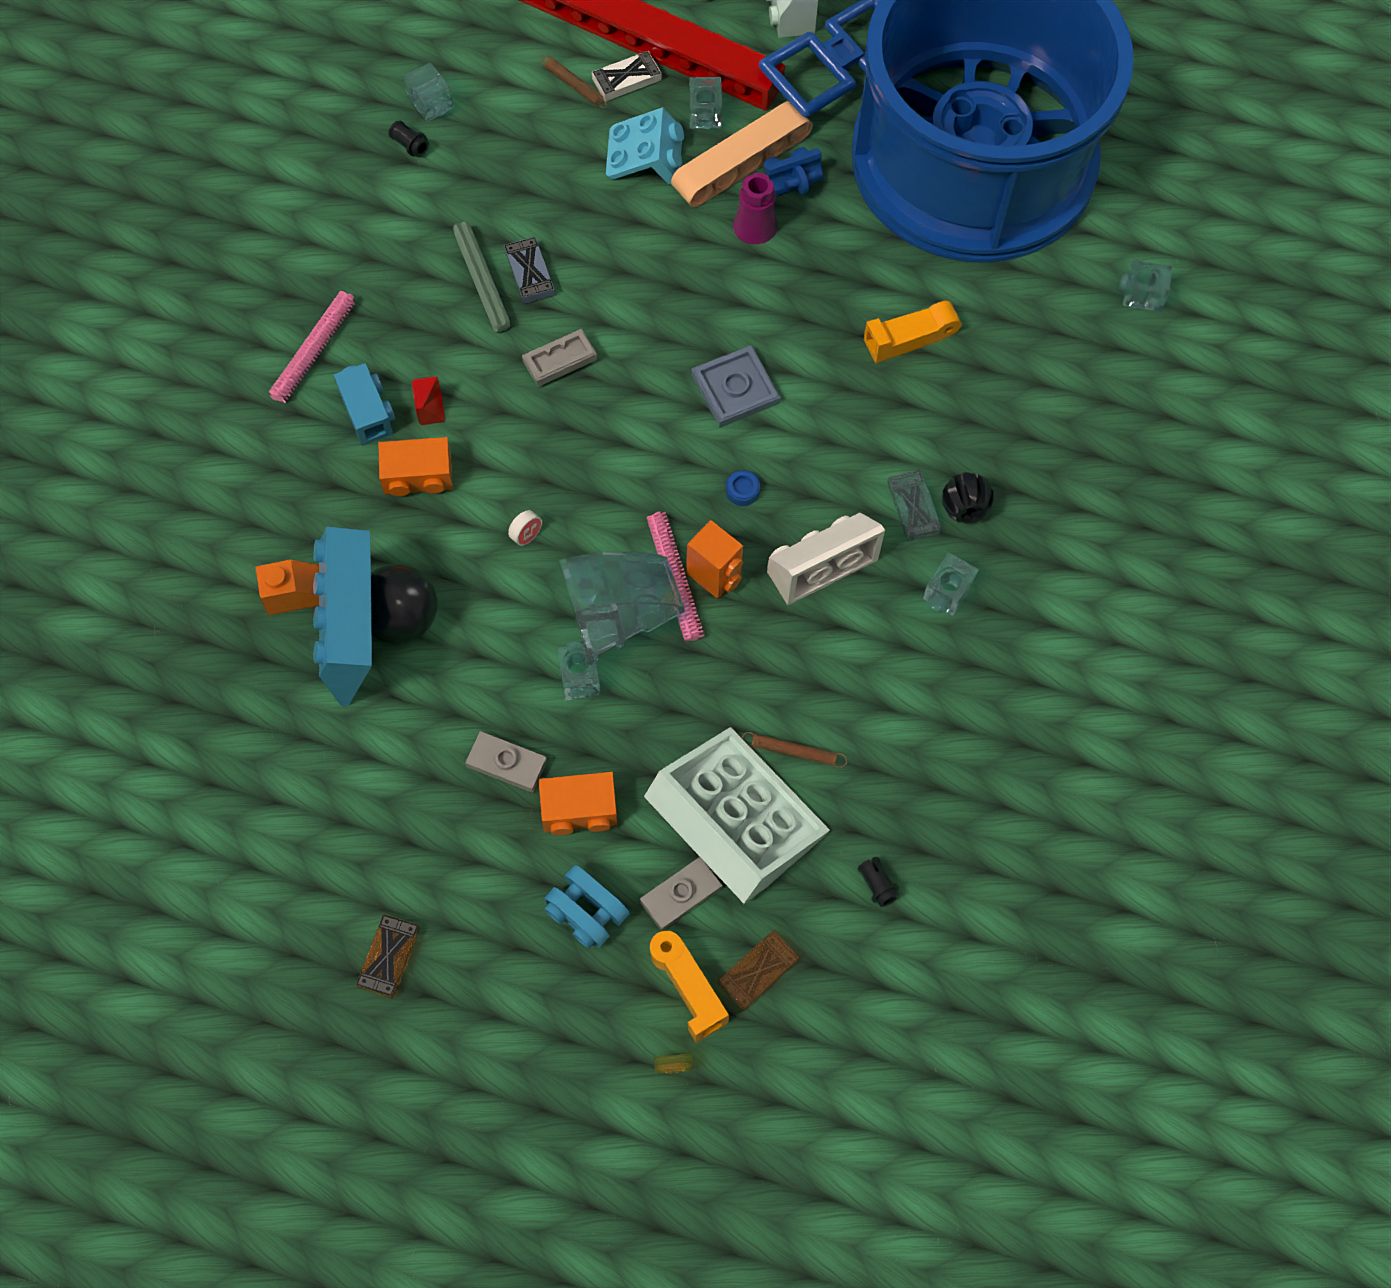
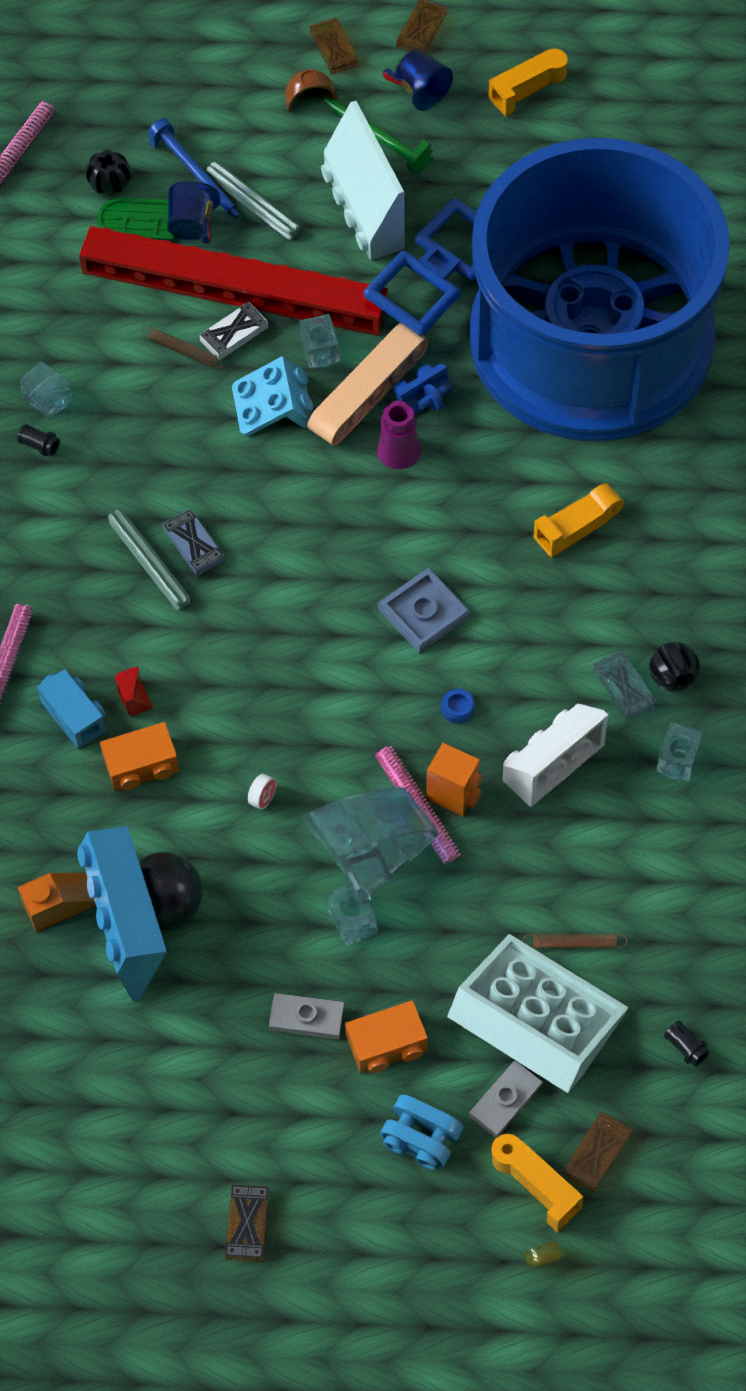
camera: 10 degrees left, 5 degrees down
light grey plate [522,328,597,387] -> none

